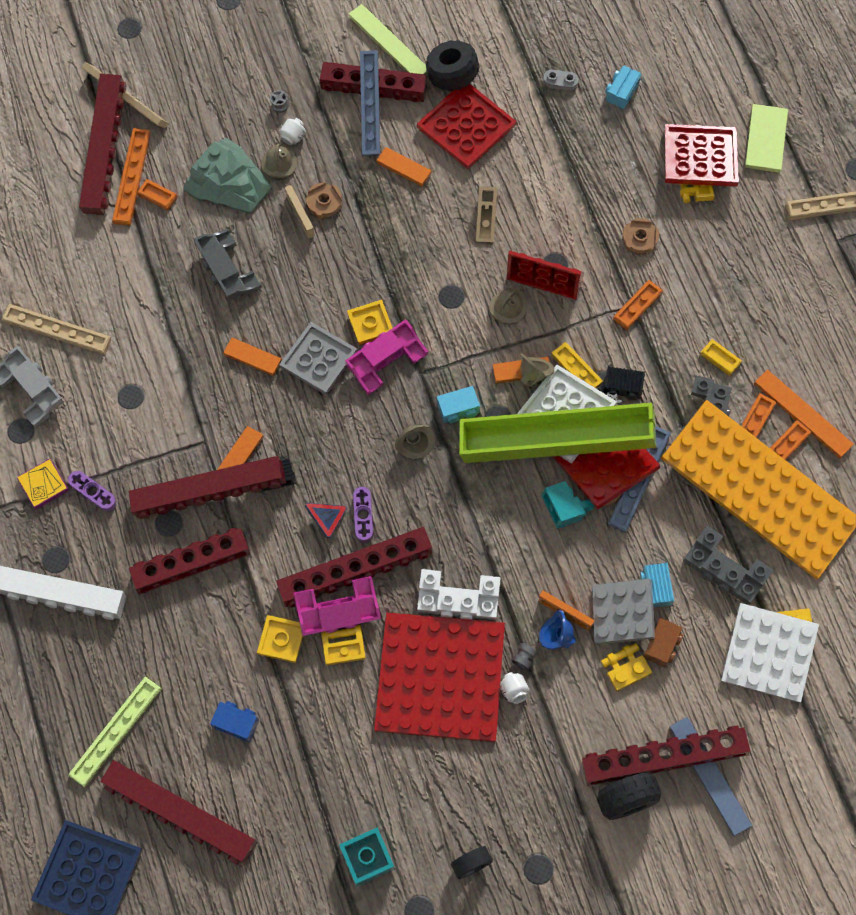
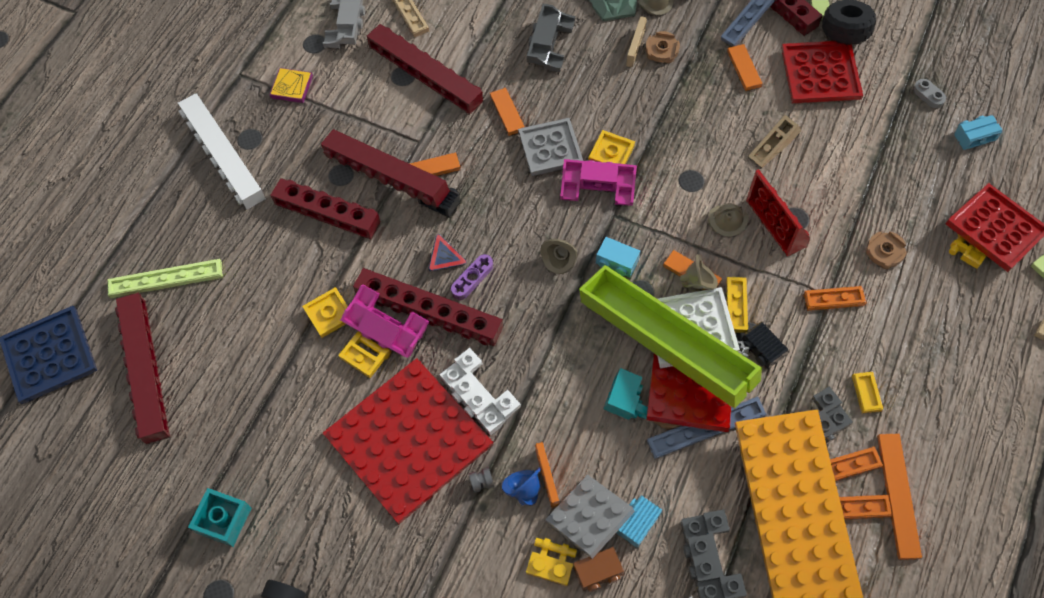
camera: 45 degrees right, 5 degrees down
medium lavender beam [68,471,117,512] -> none
blue brick [210,701,259,743] -> none
white head [499,673,529,704] -> none
none -> dark red brick [366,24,483,114]

